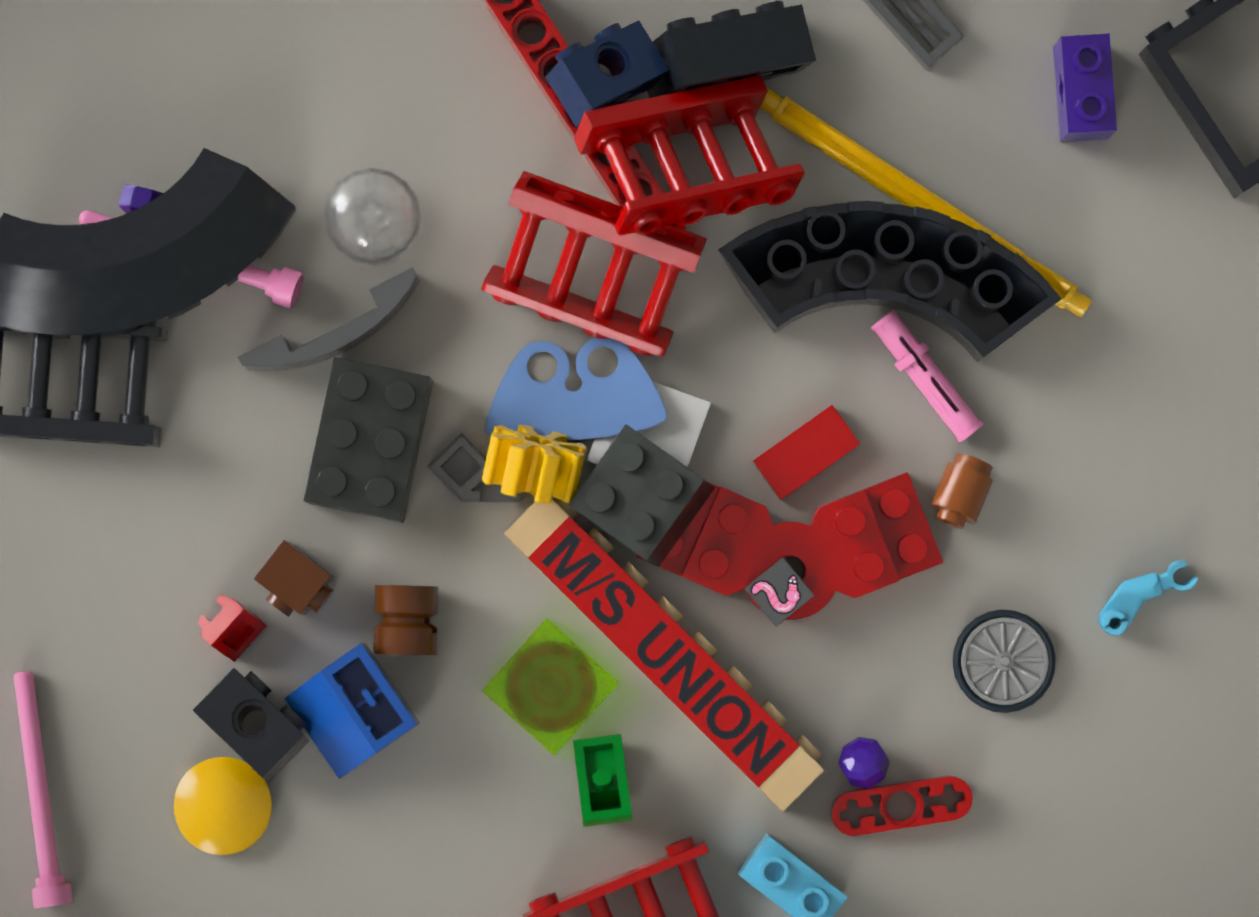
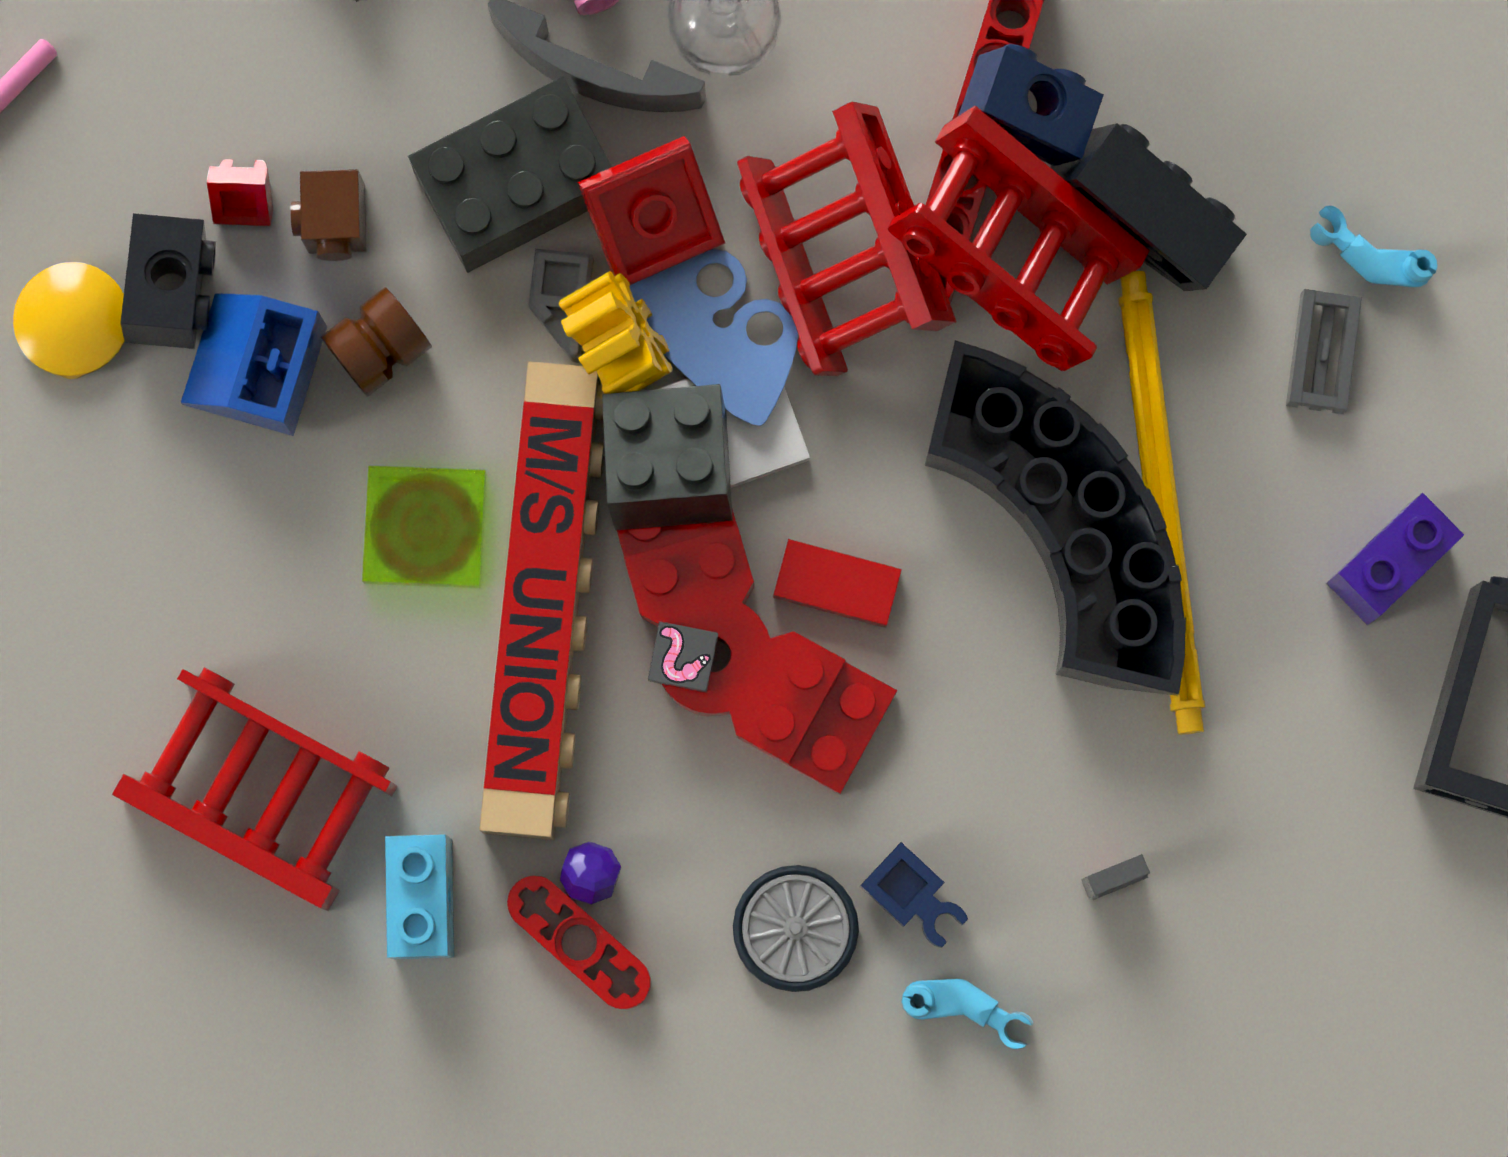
camera: 55 degrees right, 5 degrees down
green slope [573,734,633,827] -> none
bright pink pin [870,309,984,443] -> none
dark orange brick [930,453,993,529] -> none
none -> red tile [578,136,725,285]
none -> dark blue plate [860,842,968,948]
none -> dark grey tile [1081,854,1150,900]

